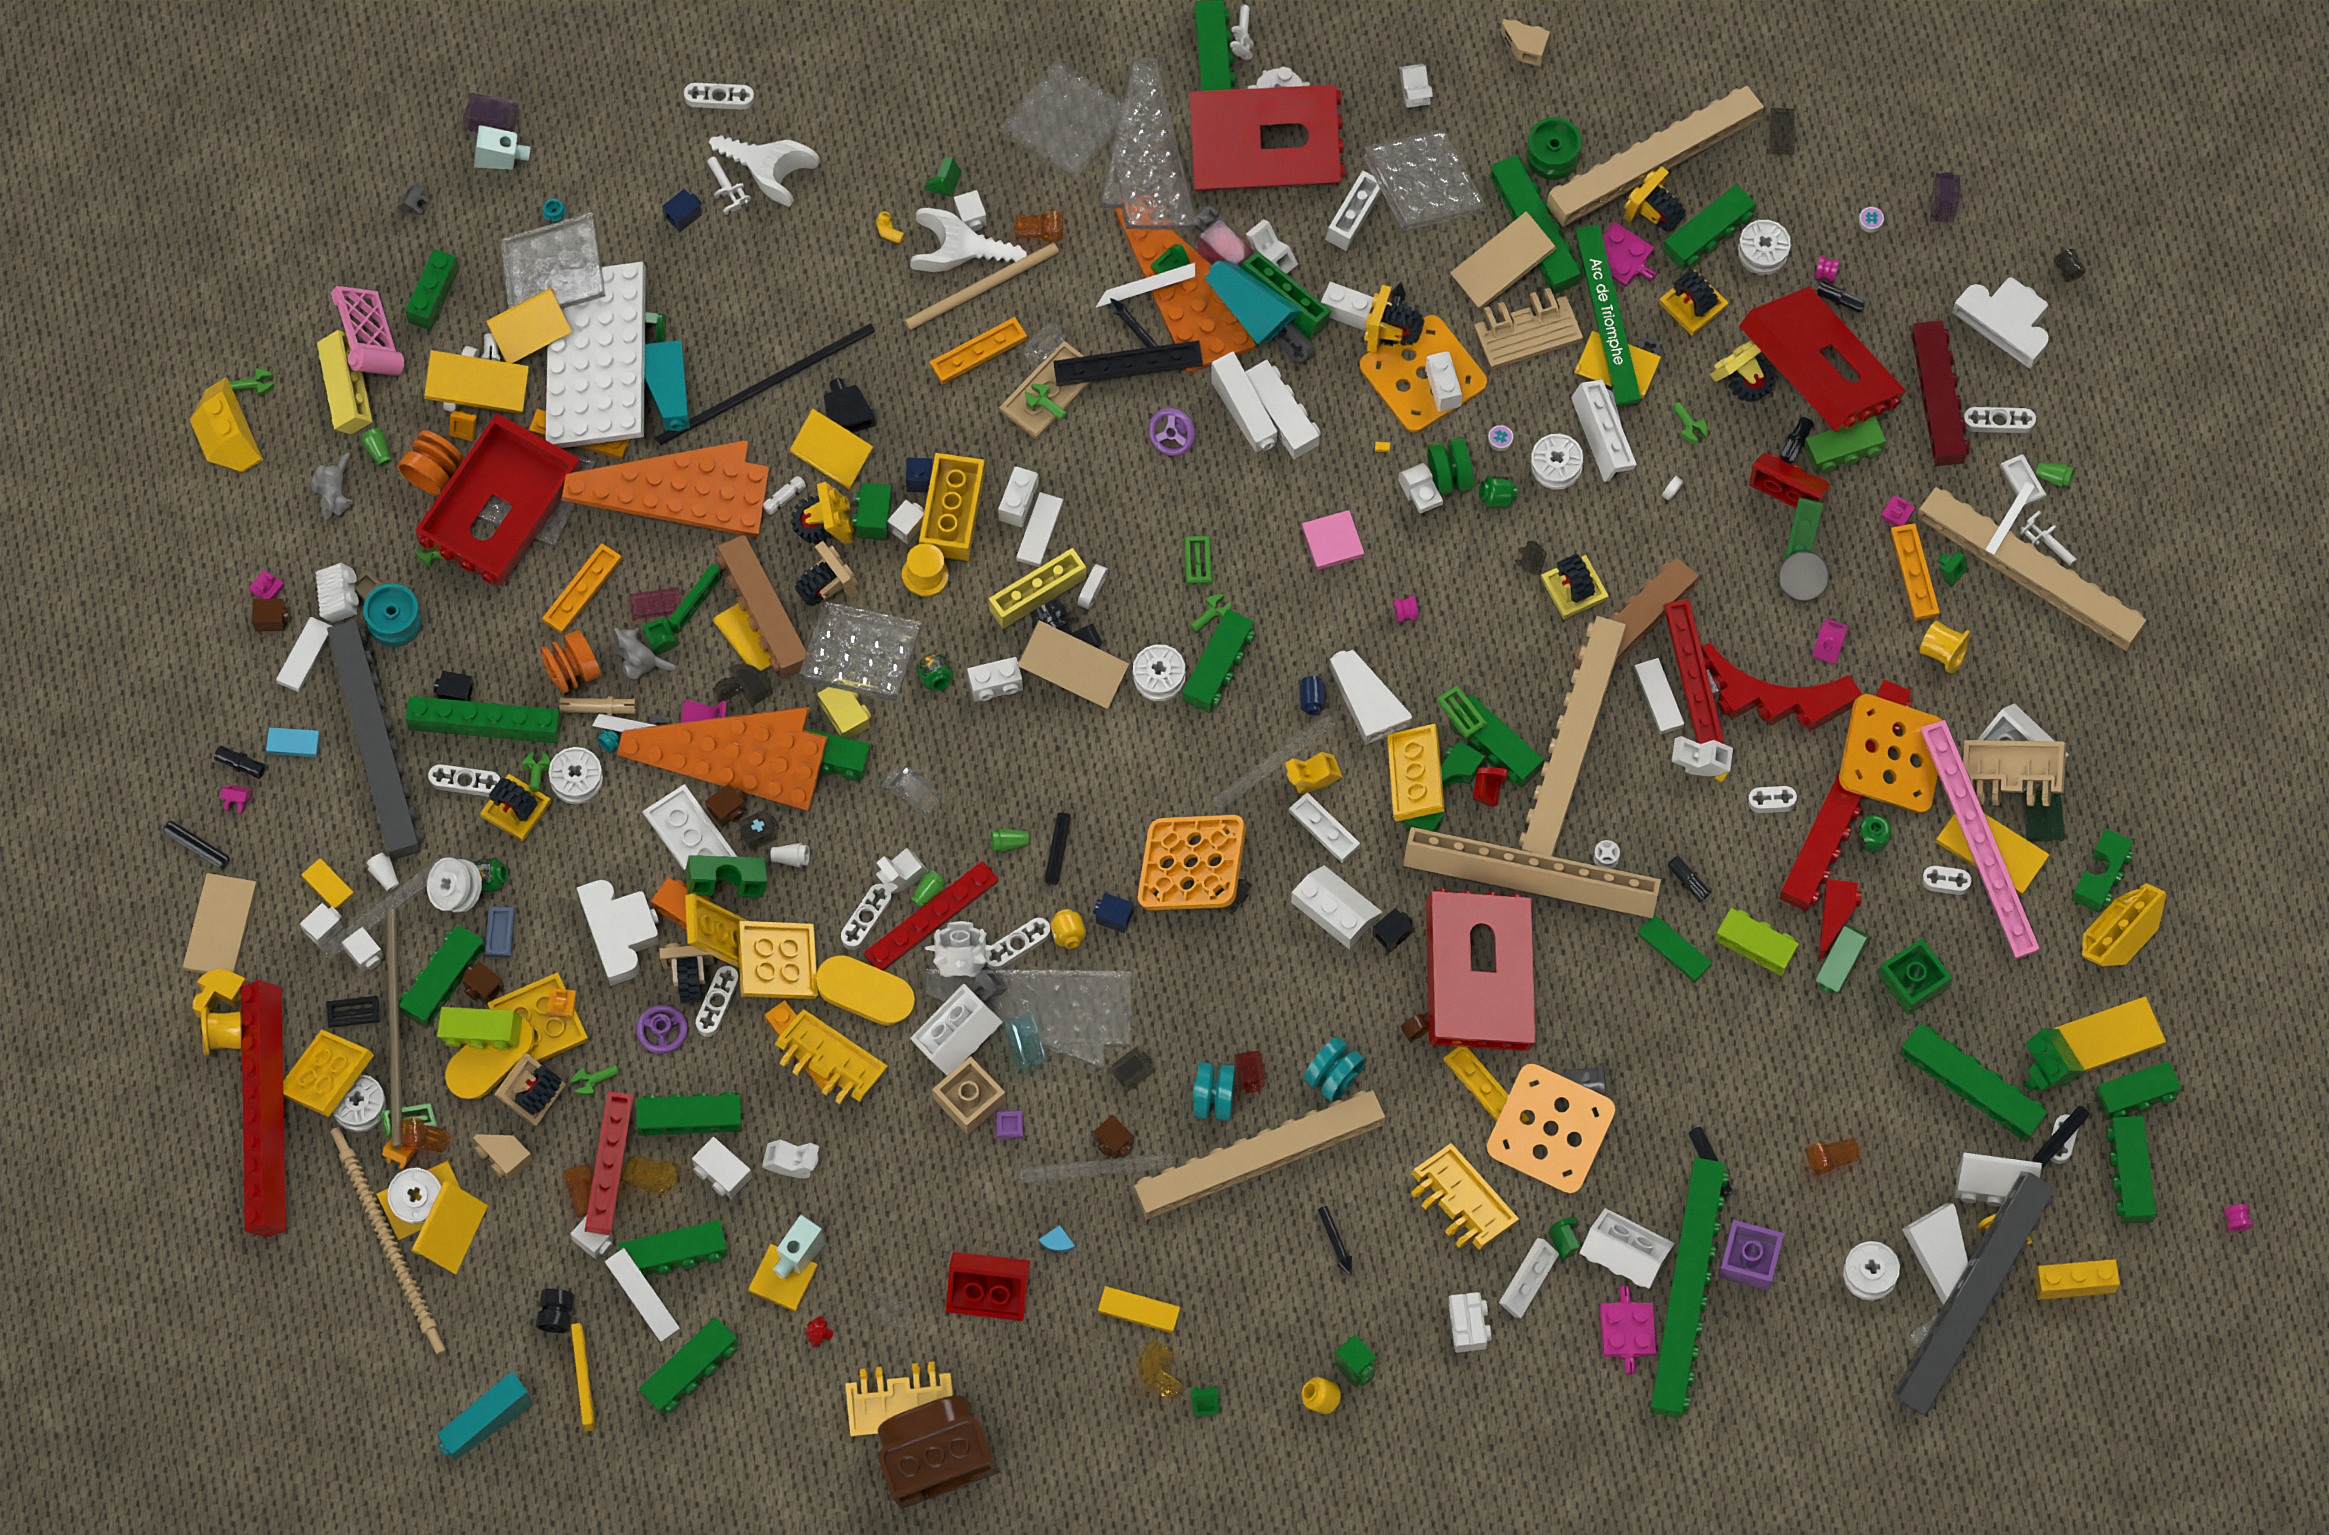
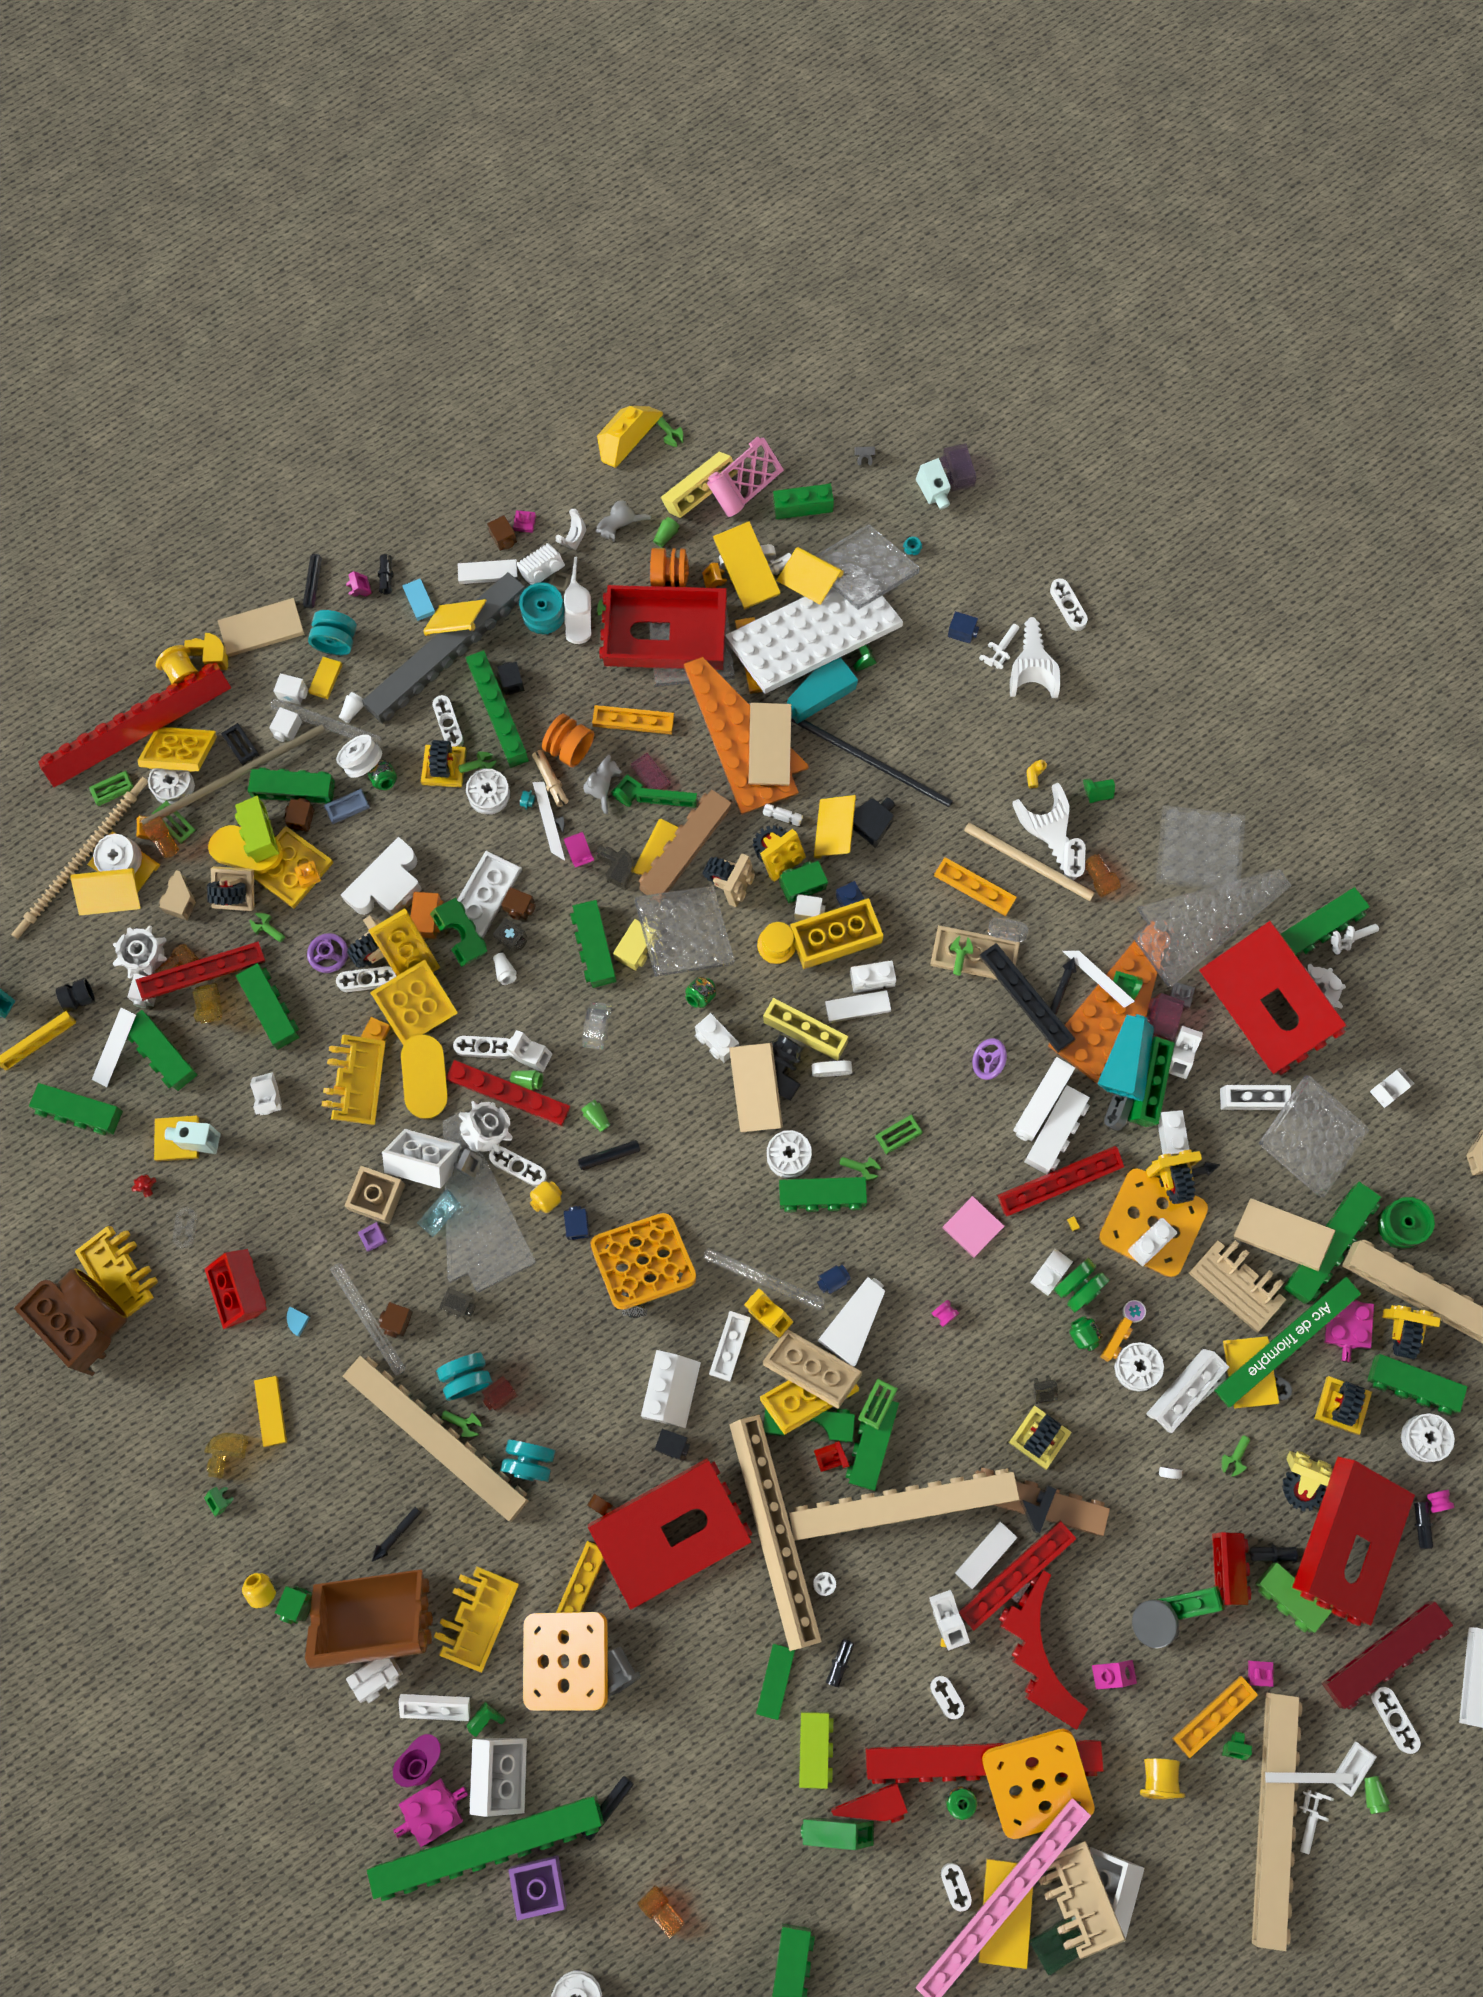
camera: 65 degrees right, 5 degrees up
orange wing [617,707,828,811] -> none
white brick [692,1137,752,1199] -> none
white brick [954,190,987,232] -> none
green brick [1877,938,1952,1015] -> none
none -> bright green tile [89,771,134,806]
none -> white brick [113,926,167,978]
none -> dark orange cylinder [305,1569,433,1669]
none -> teal wheel [308,610,357,656]
none -> magenta piece [393,1734,441,1787]
none -> yellow piece [424,599,487,636]
none -> bright green bar [441,1411,483,1437]
none -> white helmet [556,509,586,550]
none -> white animal [564,557,591,644]
none -> tan tile [748,703,791,786]
none -> tan tile [763,1329,862,1409]
none -> red plate [997,1146,1124,1217]
none -> black slope [1020,1486,1057,1533]
none -> white beam [1064,838,1086,878]
none -> light orange plate [1100,1317,1133,1362]

